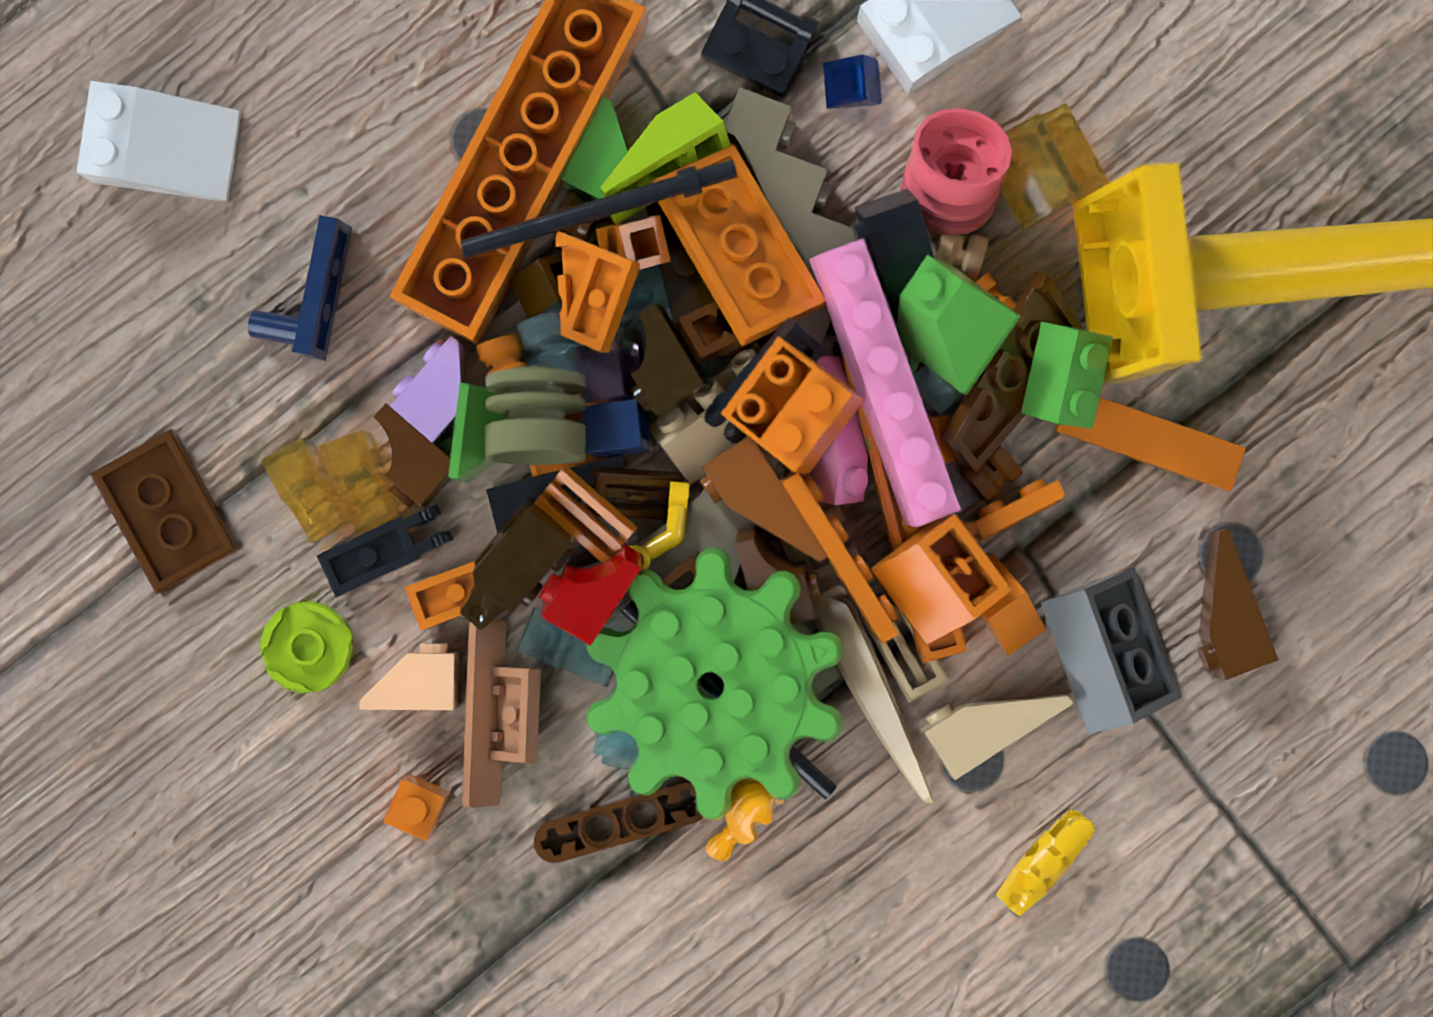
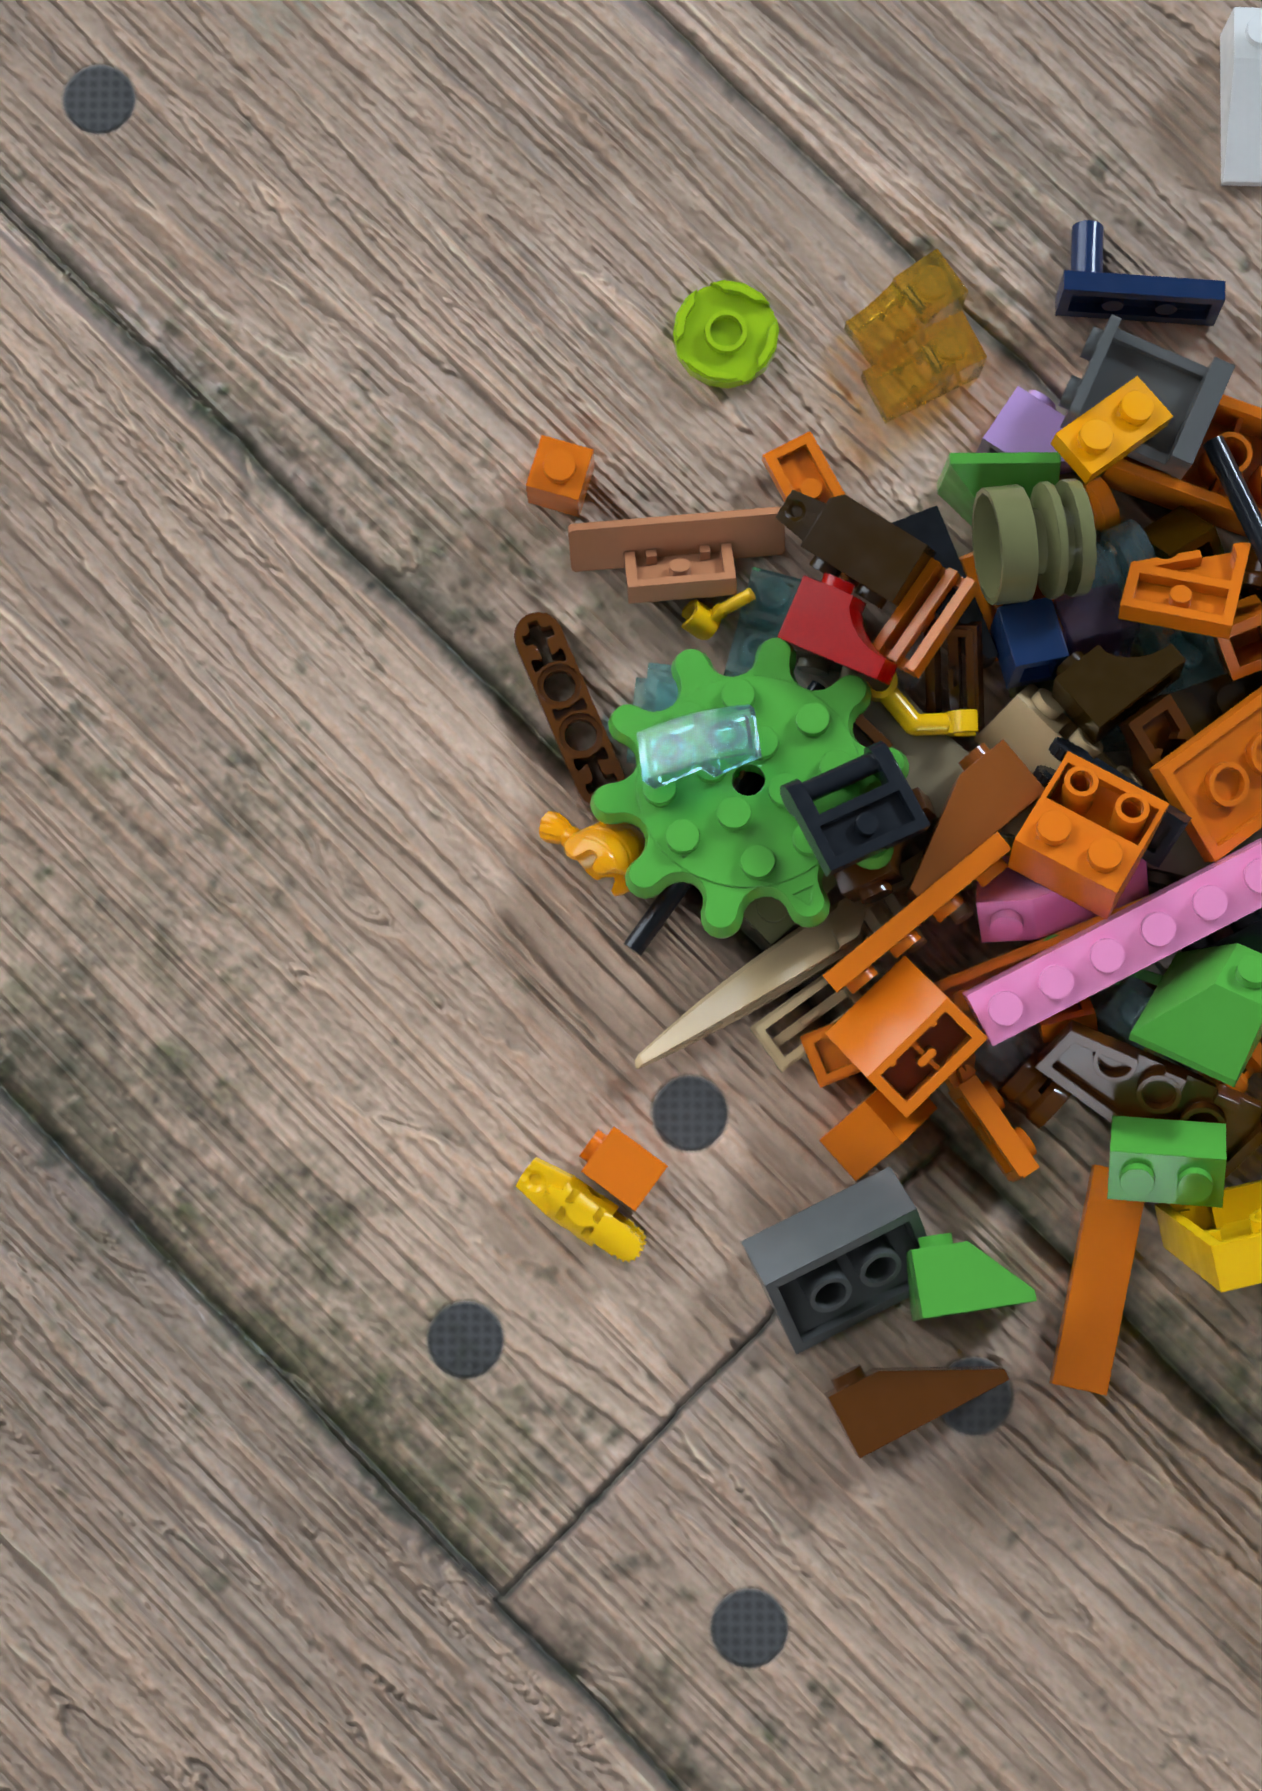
camera: 80 degrees right, 5 degrees down
reddish brown tile [90,429,241,594] -> none
black hinge [316,505,453,598] -> none
light nougat slope [359,643,460,710] -> none
reddish brown arch [374,403,451,508] -> none
tan slope [920,693,1073,780] -> none
none -> orange brick [579,1126,668,1211]
none -> clear light blue slope [637,704,762,789]
none -> yellow hand [681,588,756,640]
none -> black plate [780,741,931,877]
none -> bright green slope [906,1233,1037,1321]
none -> light orange plate [1050,375,1173,484]
none -> dark grey panel [1058,314,1235,480]

